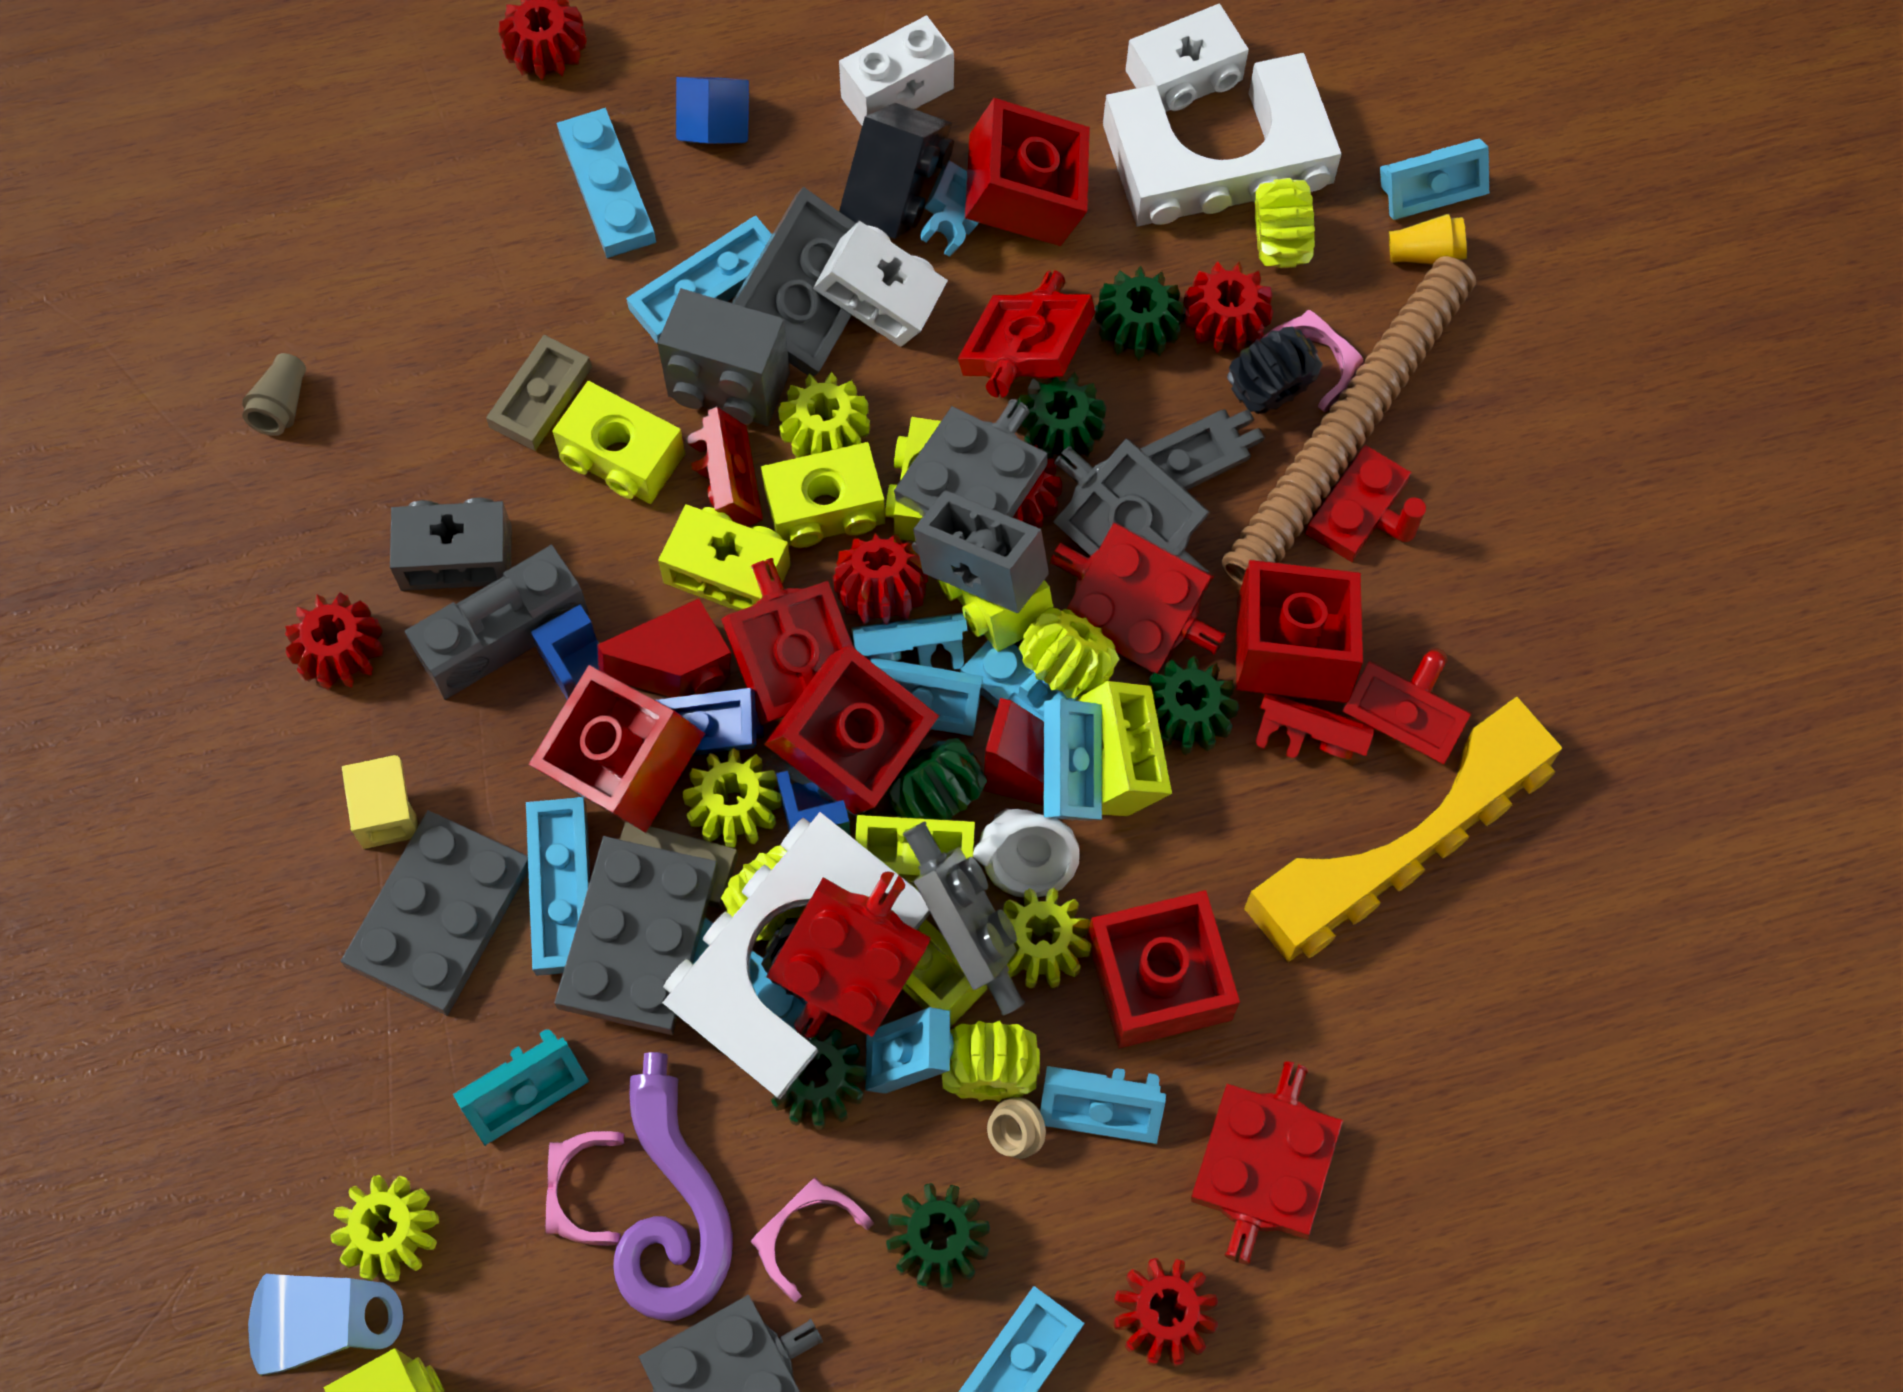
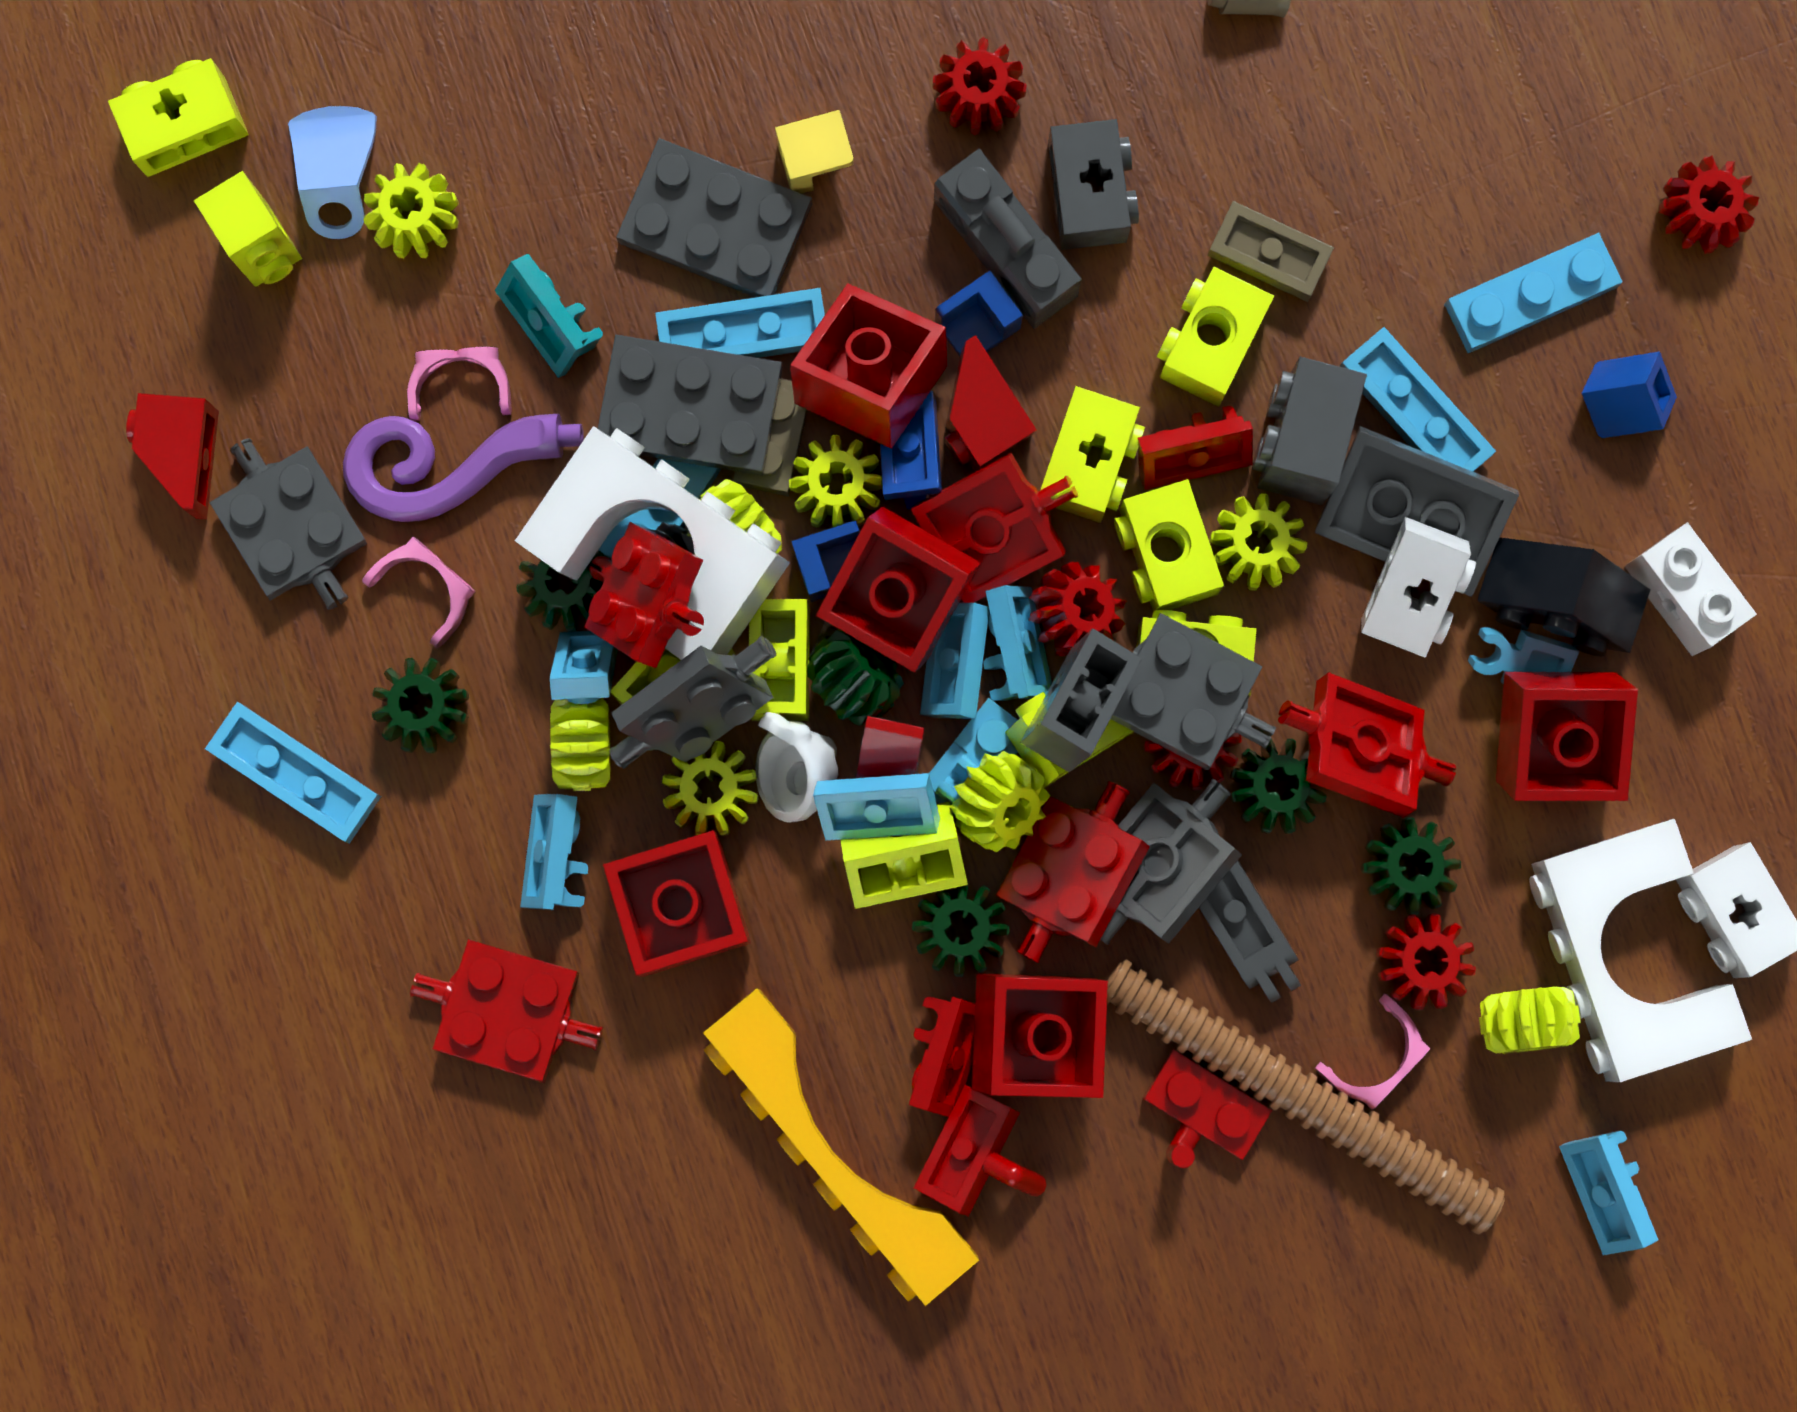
camera: 90 degrees right, 15 degrees up
tan plate [987,1097,1046,1159] -> none
red gear [1113,1258,1218,1367] -> none
black gear [1227,326,1323,414] -> none
yellow cone [1389,213,1467,264] -> none

